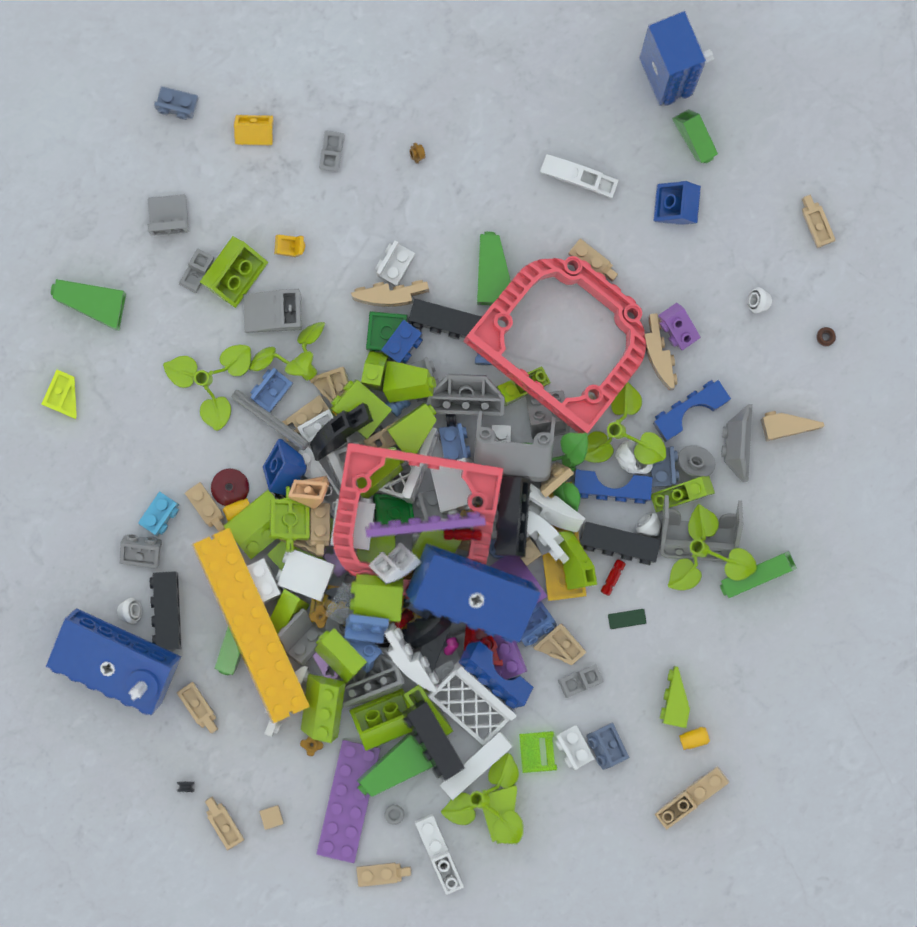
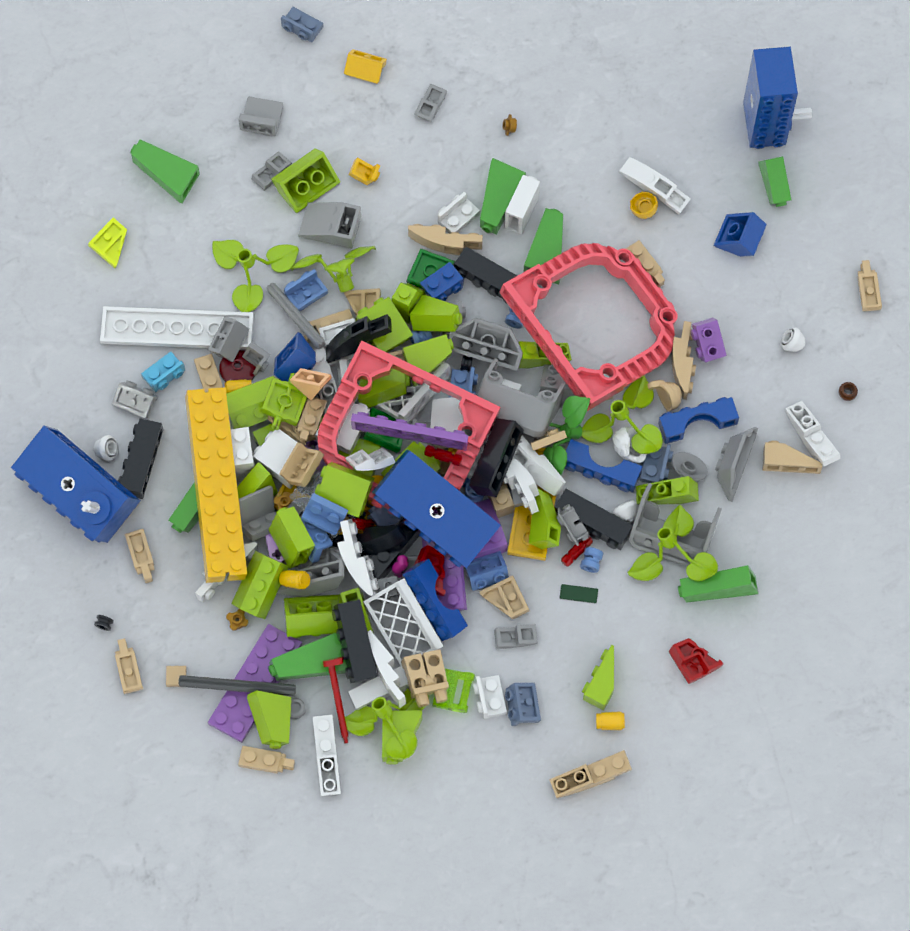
camera: 15 degrees right, 15 degrees down
none -> white plate [100,306,254,350]
none -> dark grey axle [178,675,296,696]
none -> light grey hinge [208,316,249,362]
none -> light grey bracket [242,342,271,376]
none -> lime slope [247,690,291,749]
none -> tan bracket [279,442,324,487]
none -> yellow piece [279,570,310,590]
none -> red piece [323,657,349,743]
none -> white slope [368,630,406,708]
none -> tan hips [401,649,449,707]
none -> bright green slope [480,158,526,235]
none -> white brick [505,175,540,235]
none -> light grey hinge [556,504,589,546]
none -> medium blue wheel [580,547,604,573]
none -> yellow hair [630,191,658,219]
none -> tan piece [647,380,682,411]
none -> red slope [669,638,723,684]
none -> white slope [785,401,841,467]

